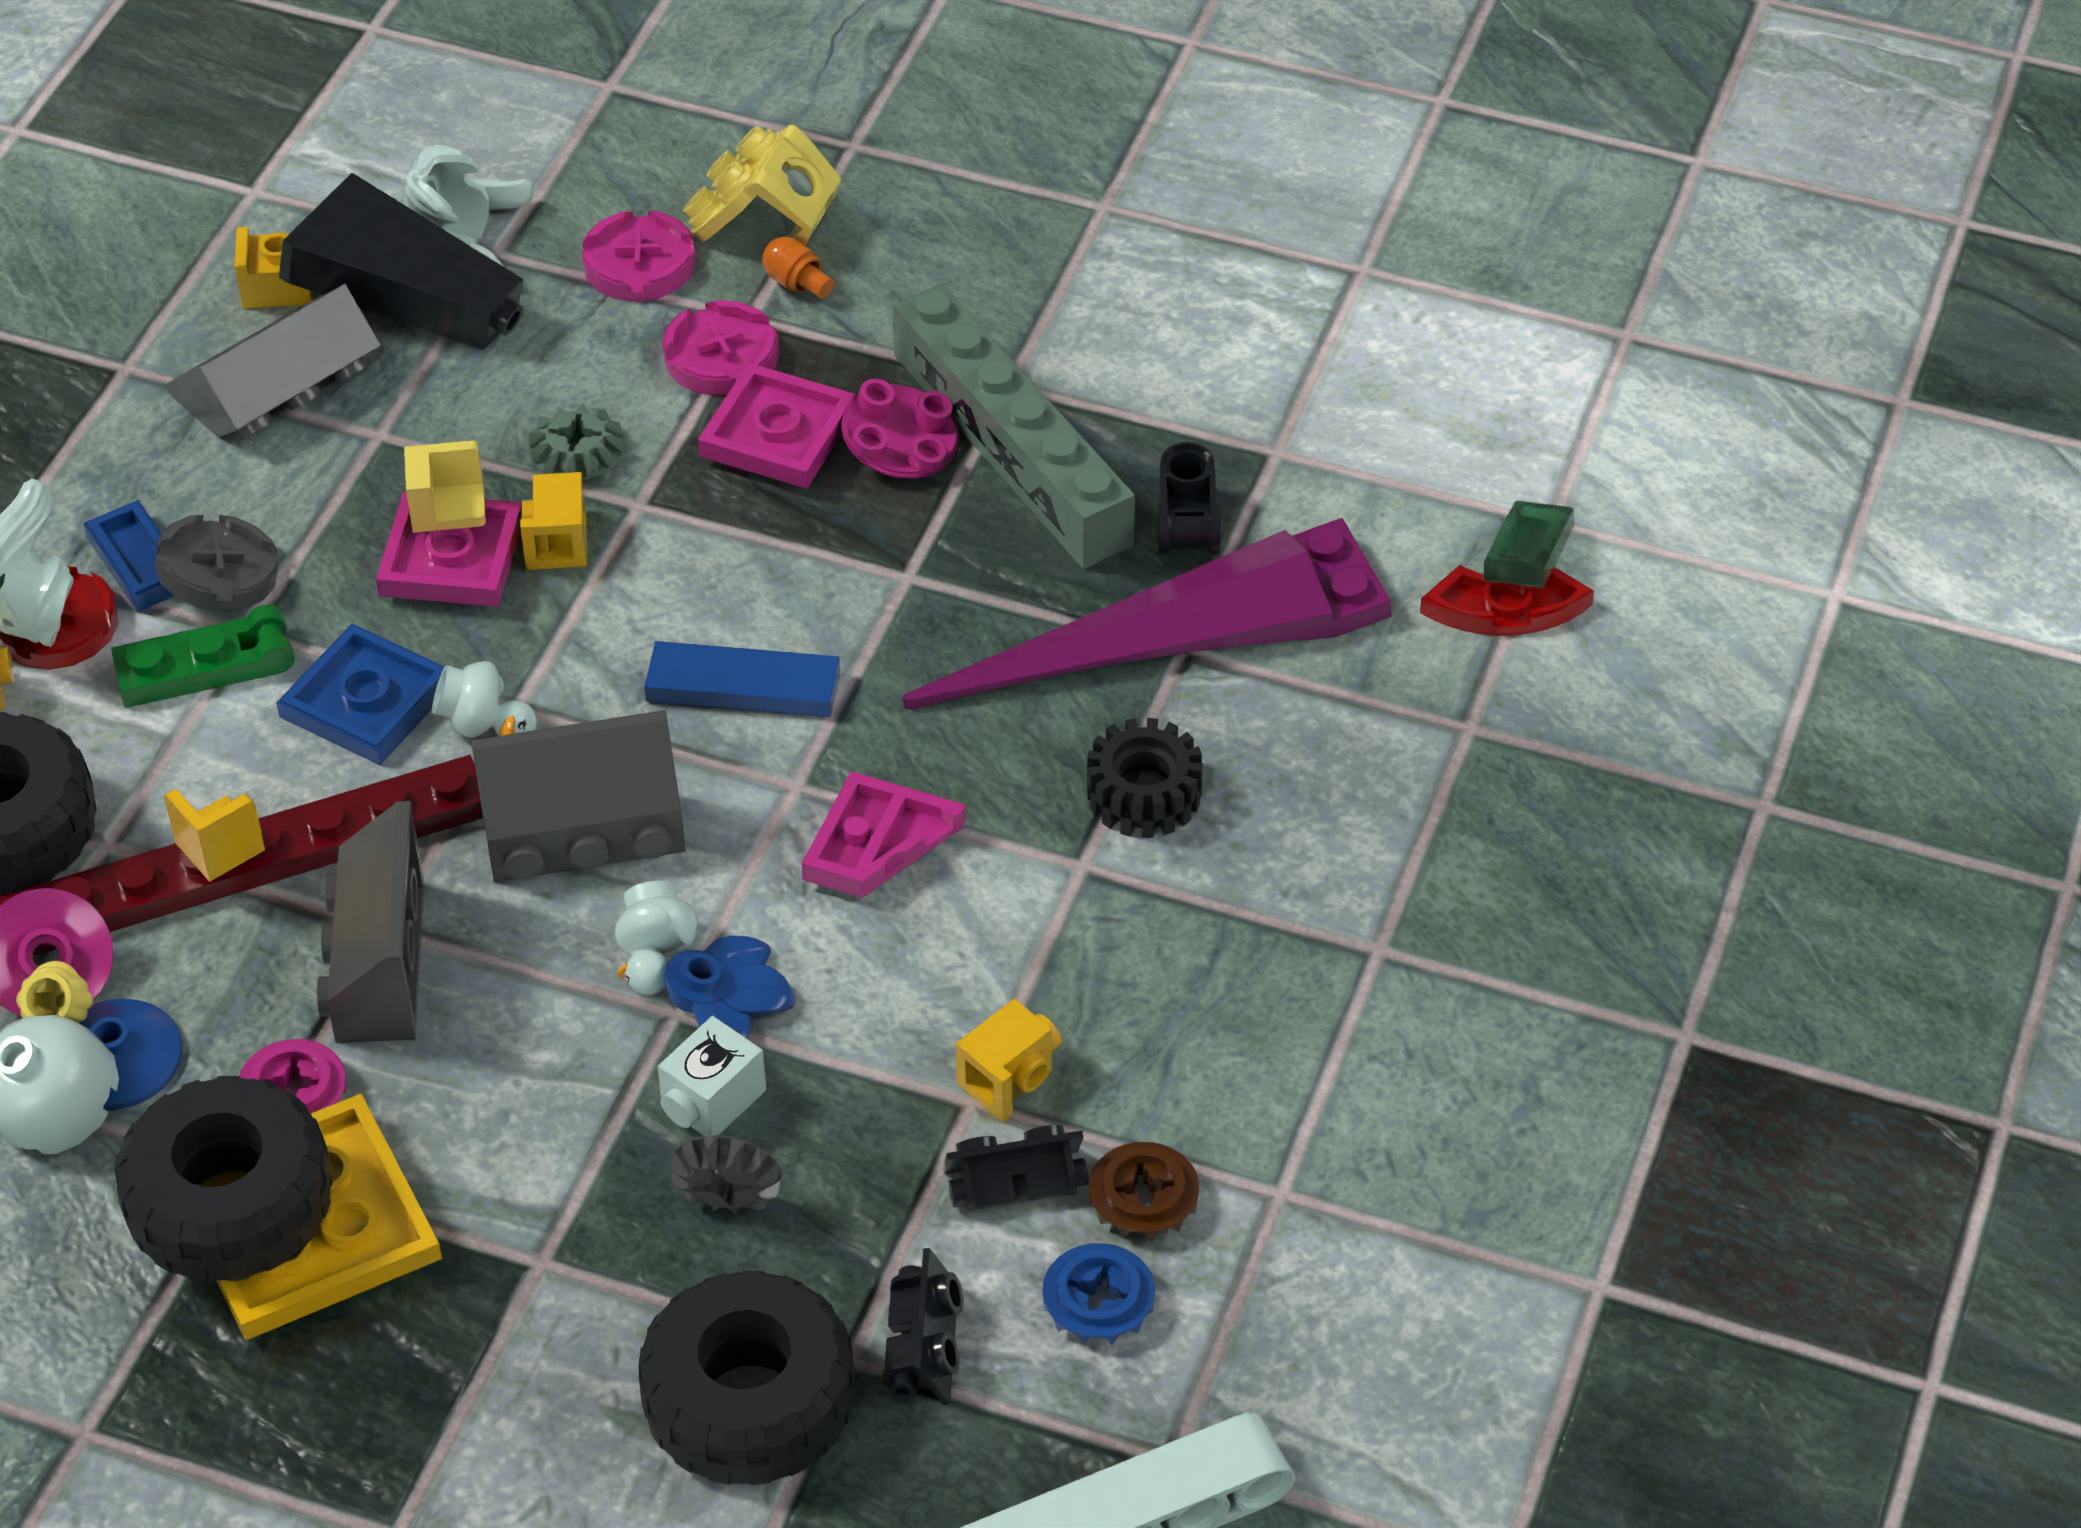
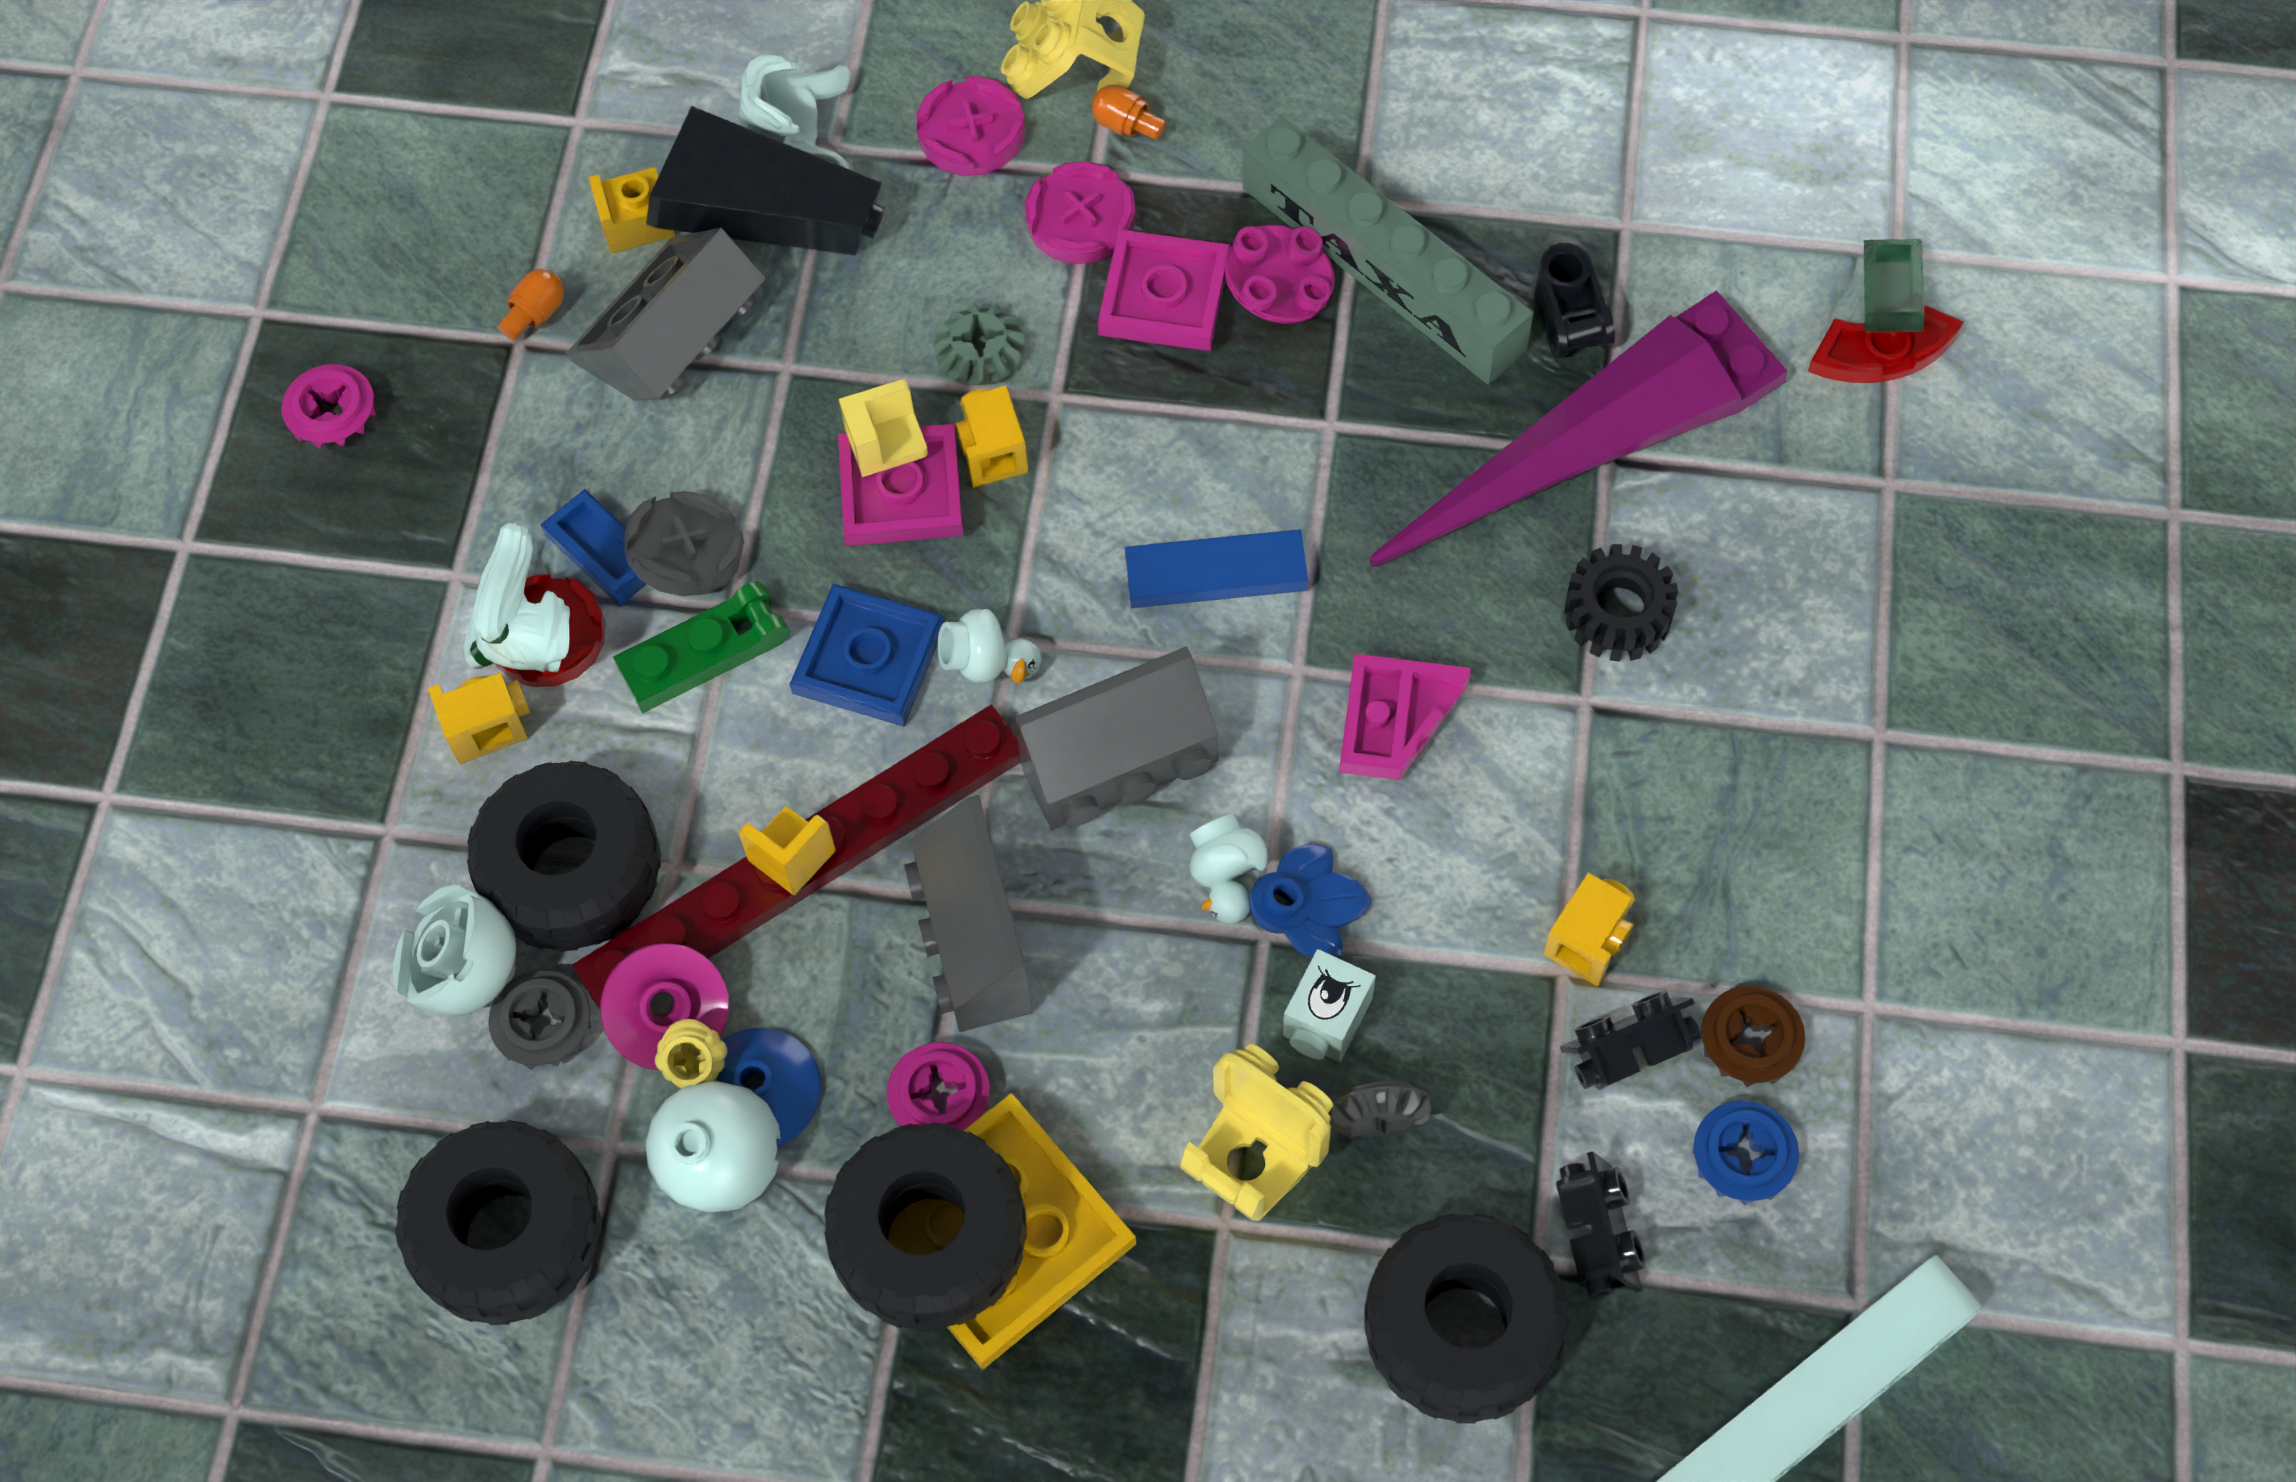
camera: 10 degrees left, 15 degrees up
none -> orange cylinder [497,269,565,341]
none -> light yellow piece [1180,1044,1333,1221]

